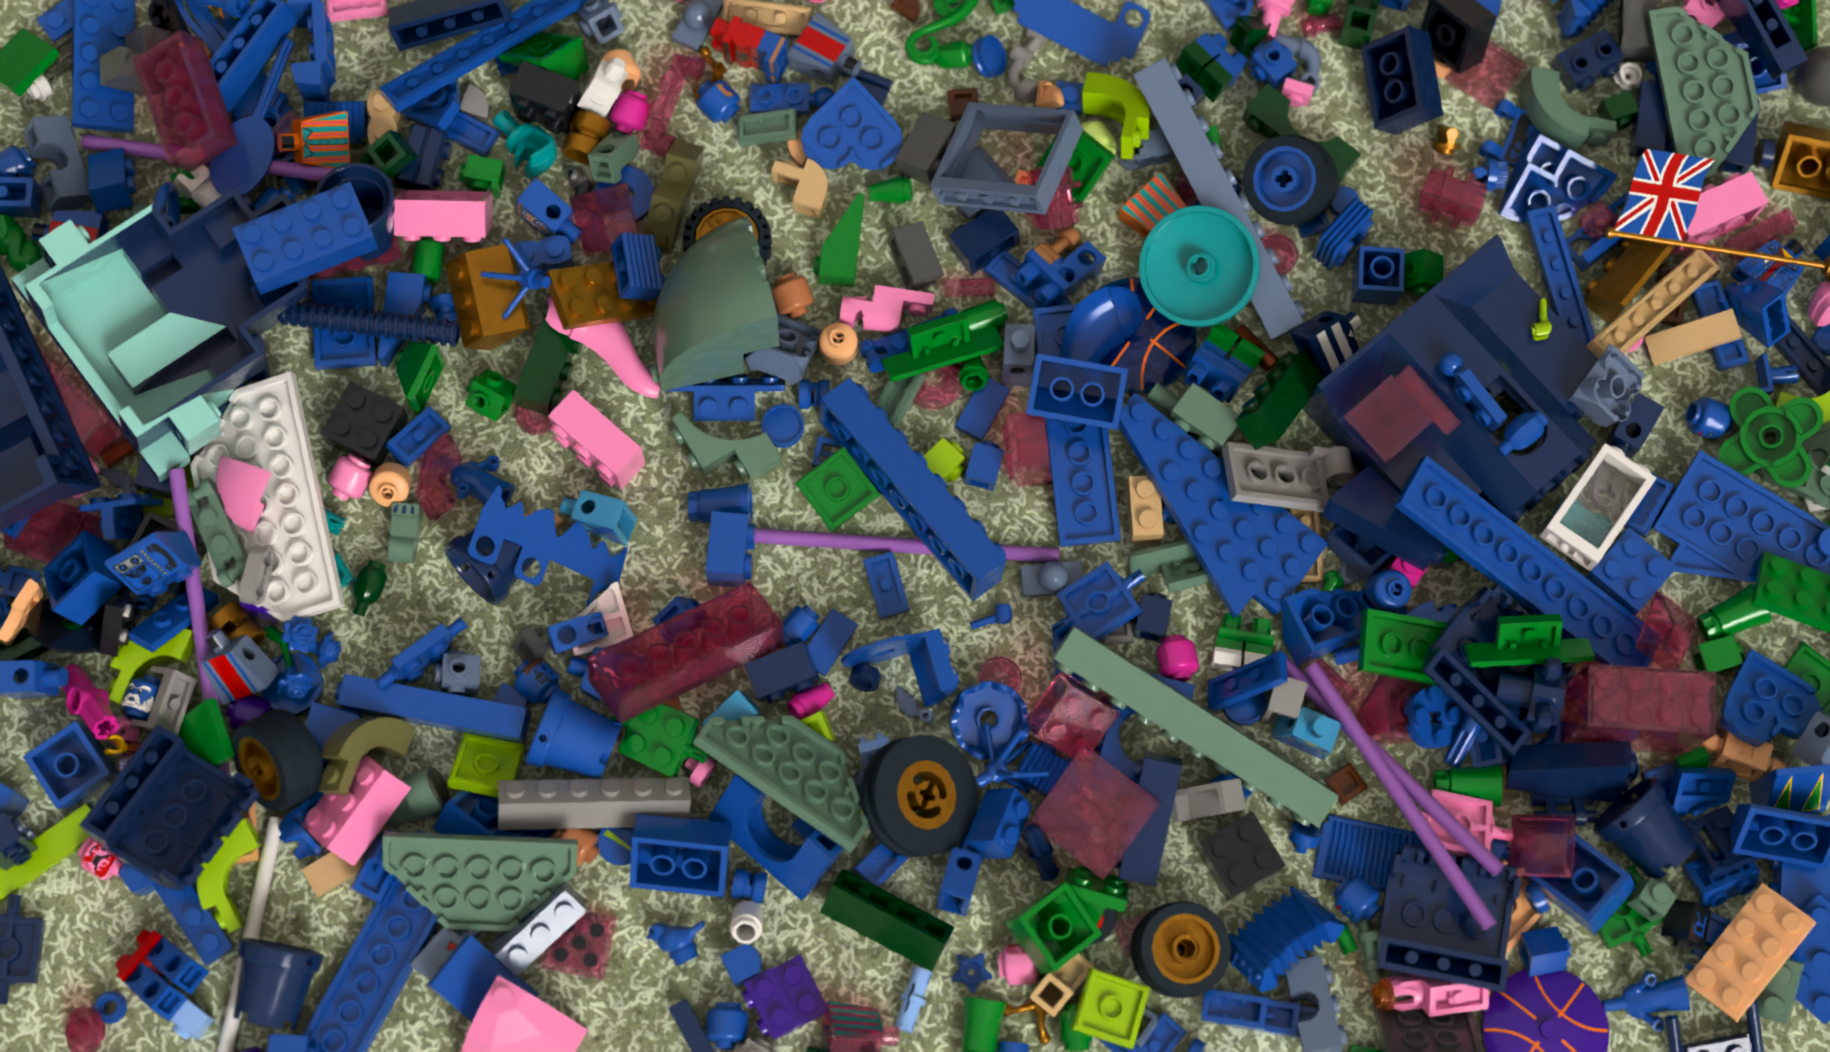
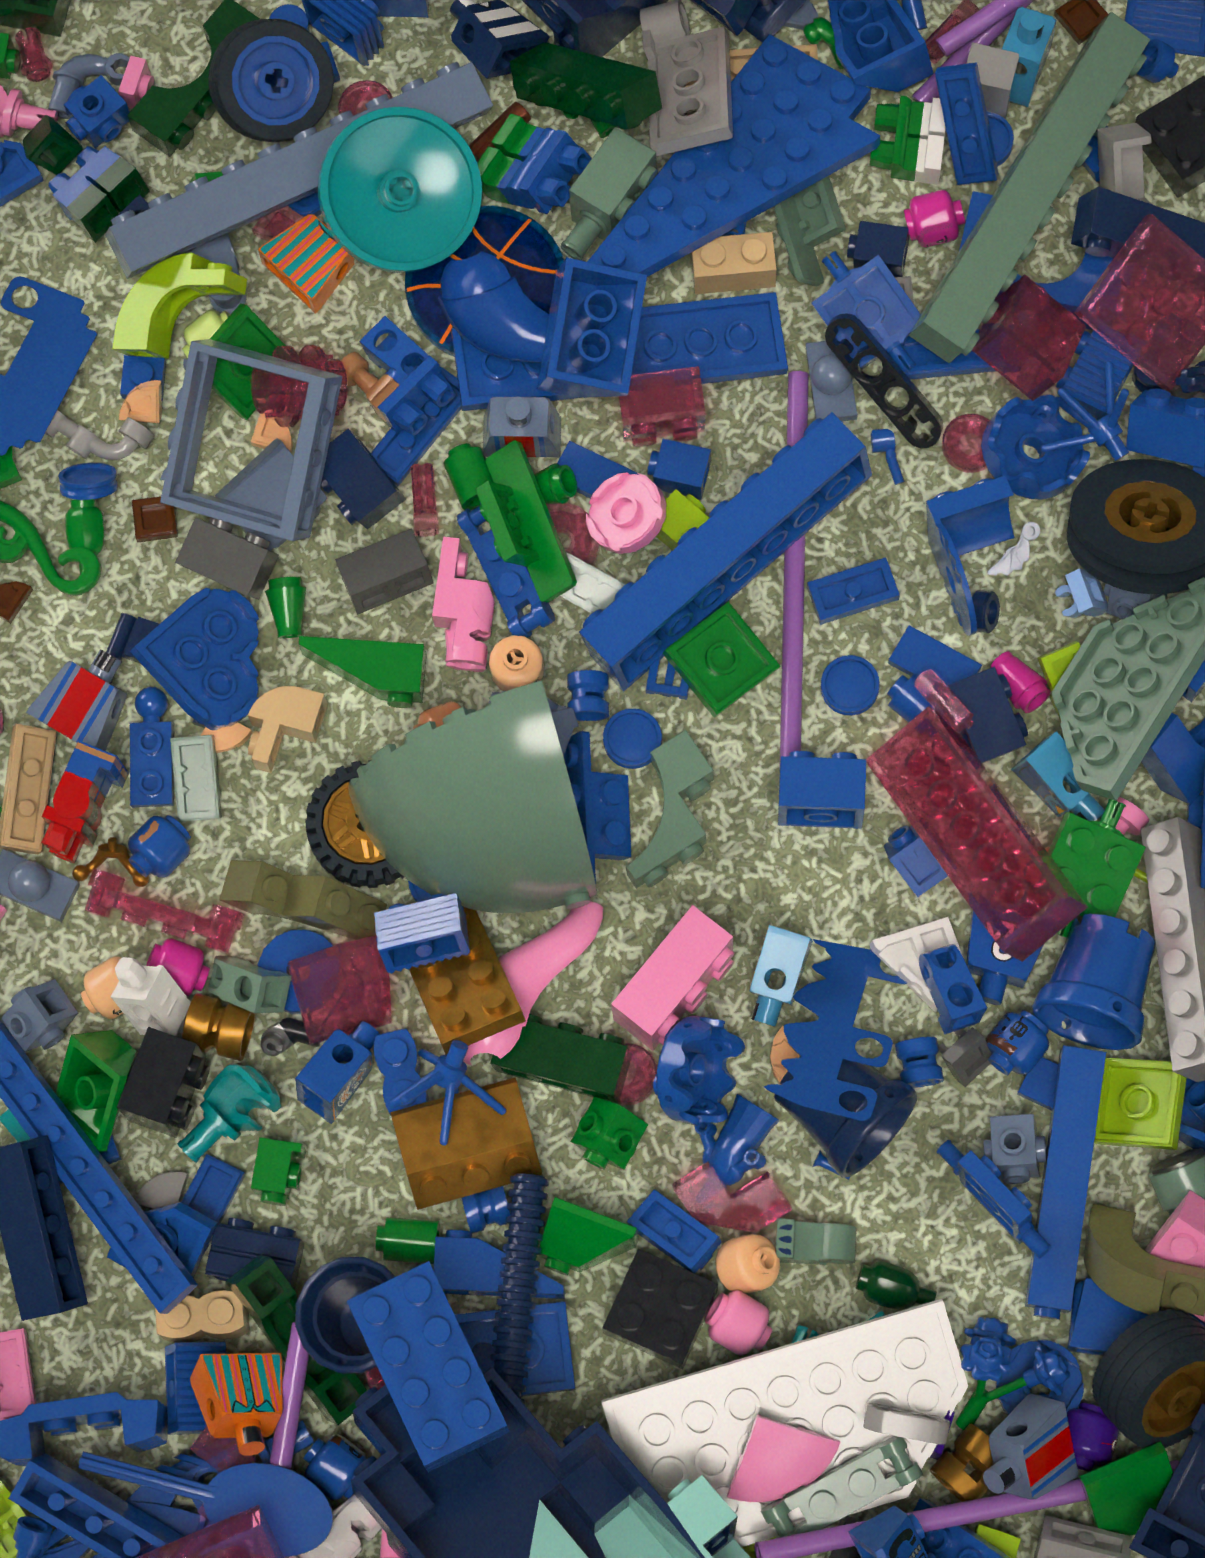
camera: 80 degrees left, 0 degrees up
bright pink brick [394,190,493,242] -> none
blue plant [688,482,753,524] -> none
none -> bright pink tile [586,472,666,554]
none -> blue plate [653,1015,745,1126]
none -> blue piece [821,655,880,716]
none -> black beam [825,313,943,449]
none -> blue wheel [895,1037,944,1088]
none -> clear pink piece [914,669,974,733]

